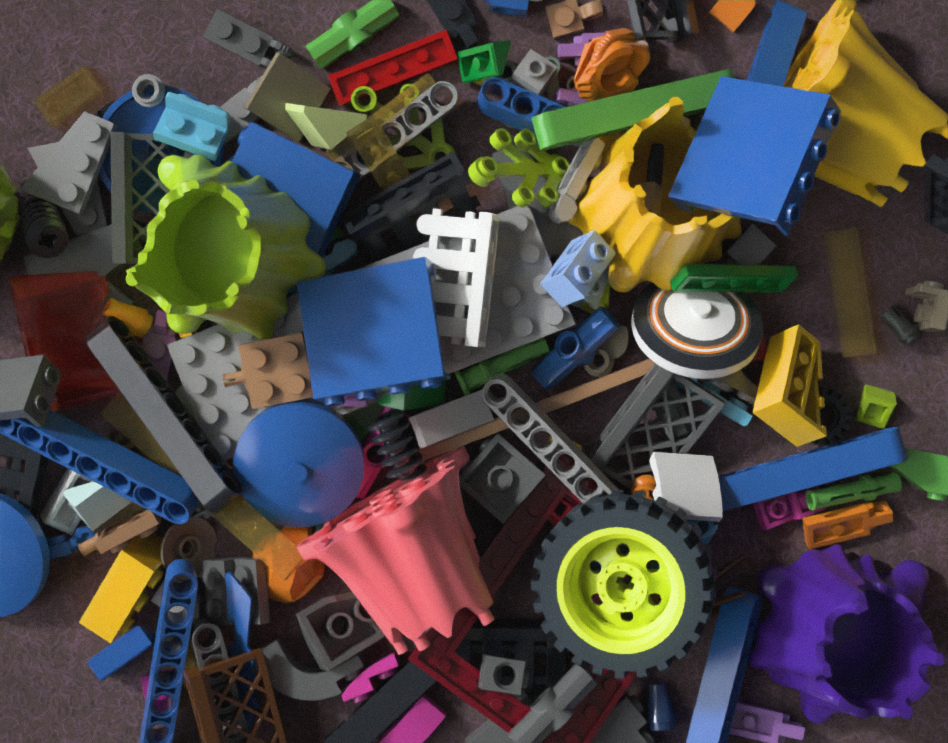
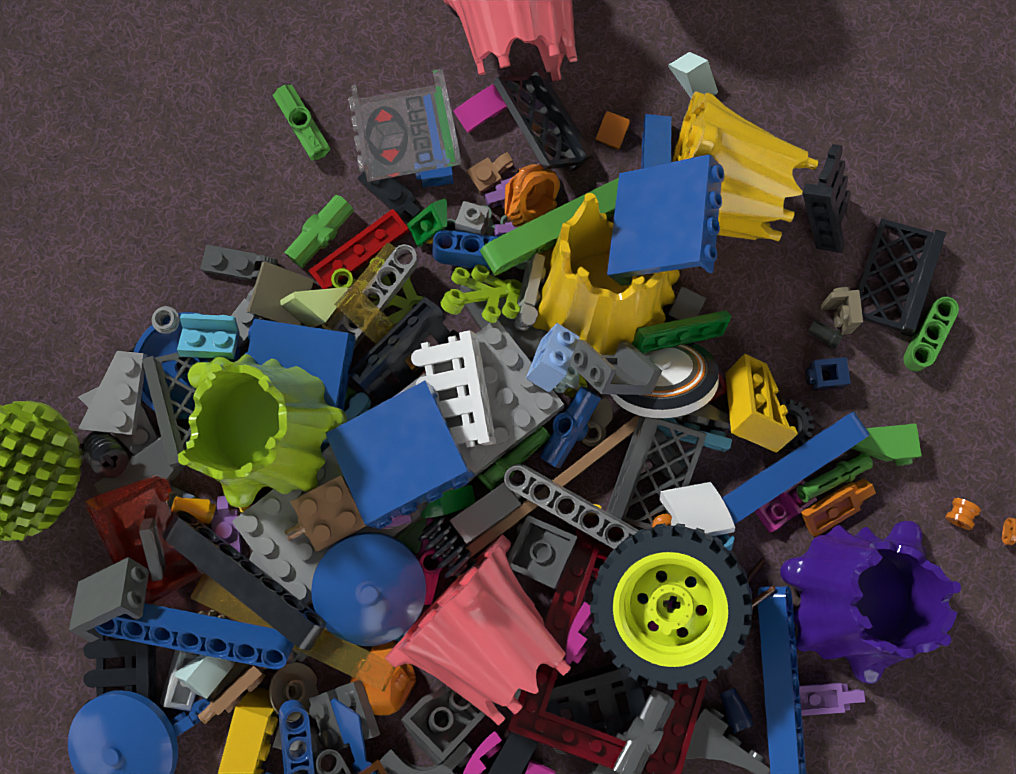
camera: 15 degrees left, 10 degrees down
clear yellow tile [34,65,105,128] -> none
dark grey brick [478,654,529,695] -> none
piece [640,143,664,216] -> none
clear yellow tile [824,227,877,358] -> none
lime slope [854,384,897,429] -> none
none -> dark grey tile [139,518,167,582]
none -> dark pink slope [563,602,594,665]
none -> dark grey panel [569,340,662,395]
none -> dark blue brick [805,357,851,391]

